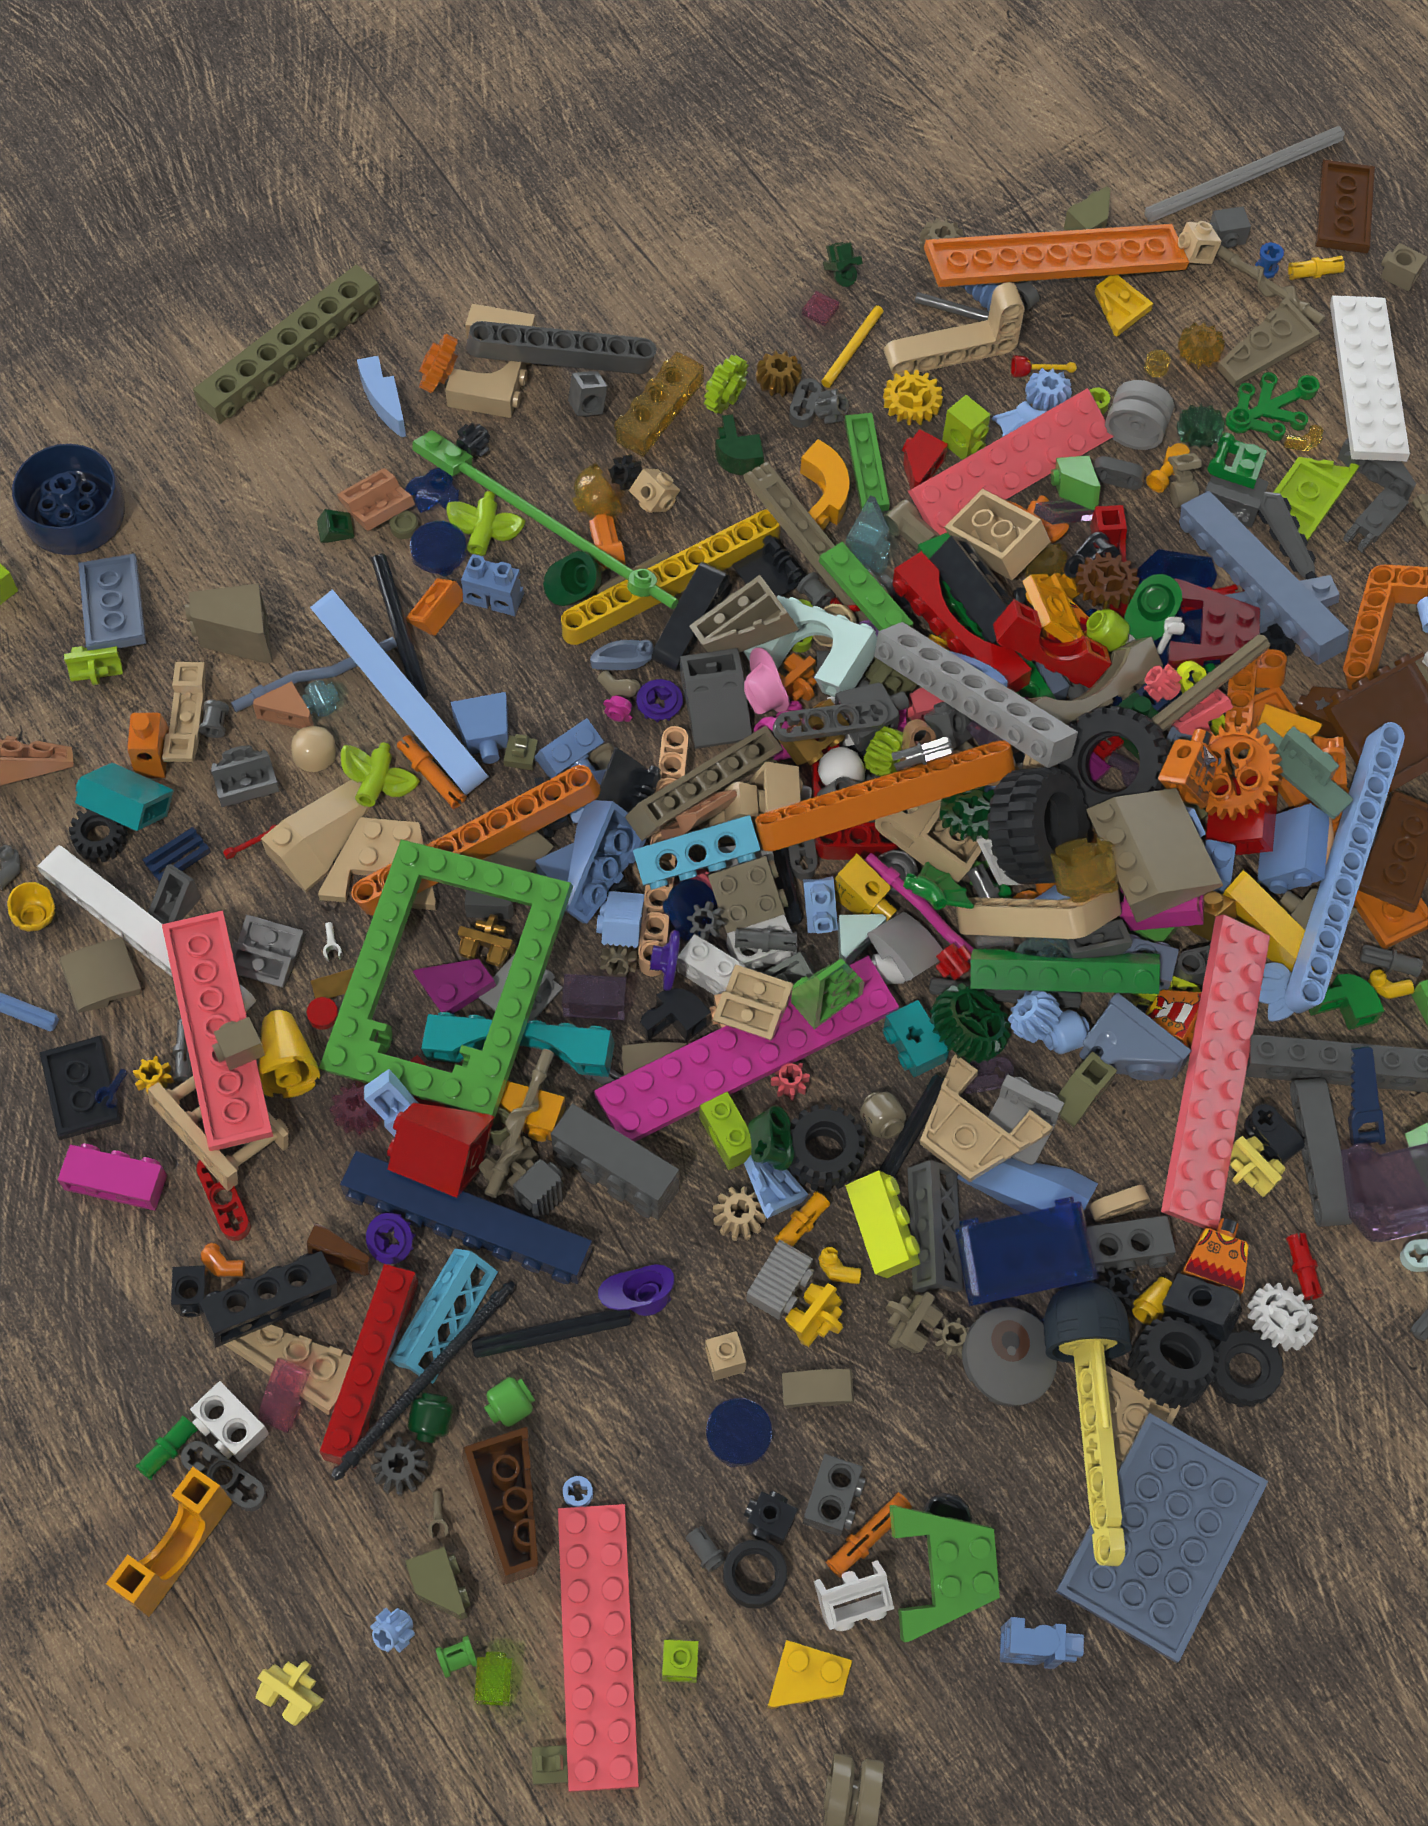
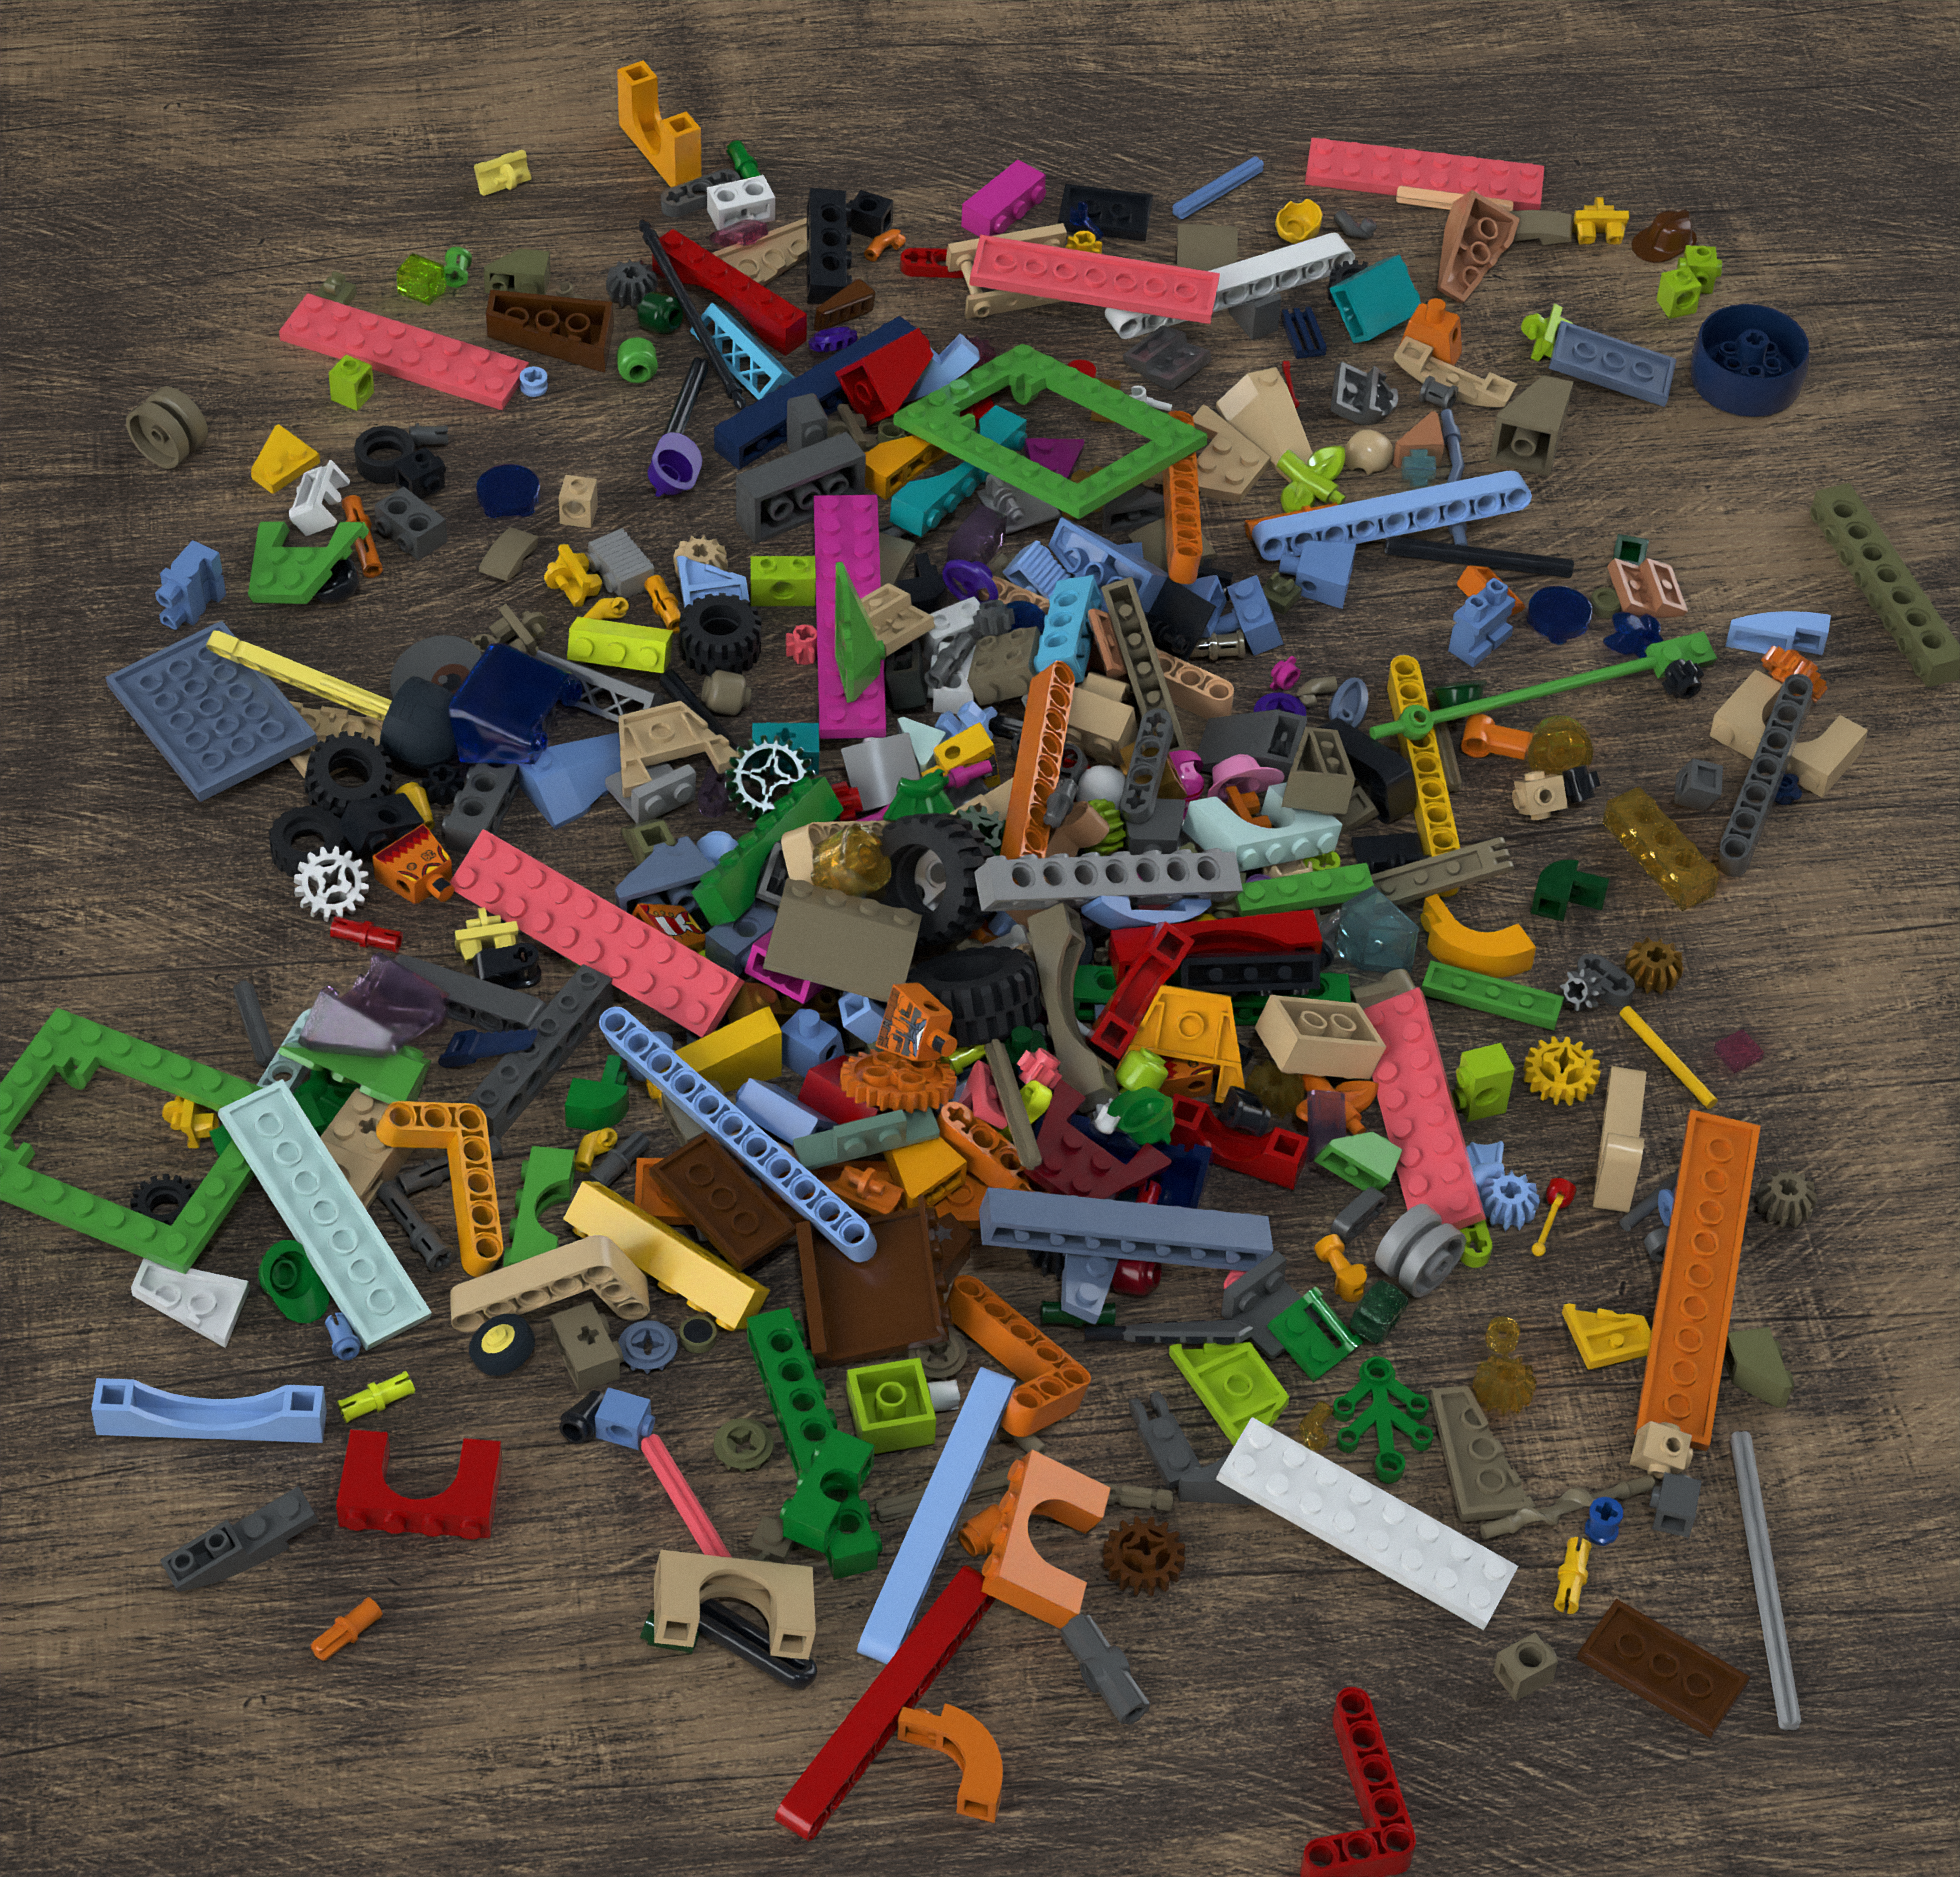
camera: 115 degrees right, 15 degrees down
dark tan brick [212,1017,265,1070] -> none
yellow cone [258,1010,320,1098] -> none
light blue gear [370,1608,415,1653] -> none
lime plant [446,491,526,556] -> none
dark tan piece [485,1049,554,1198] -> none
lime gear [704,355,749,414] -> none
dark green piece [748,1105,794,1171] -> none
dark green hips [823,242,863,287] -> none
red slope [902,429,948,490] -> none
light blue gear [1008,991,1062,1043] -> none
reddish brown gear [1075,552,1139,609] -> none
tan beam [1089,1185,1150,1222] -> none
dark tan leg [1168,453,1202,508] -> none

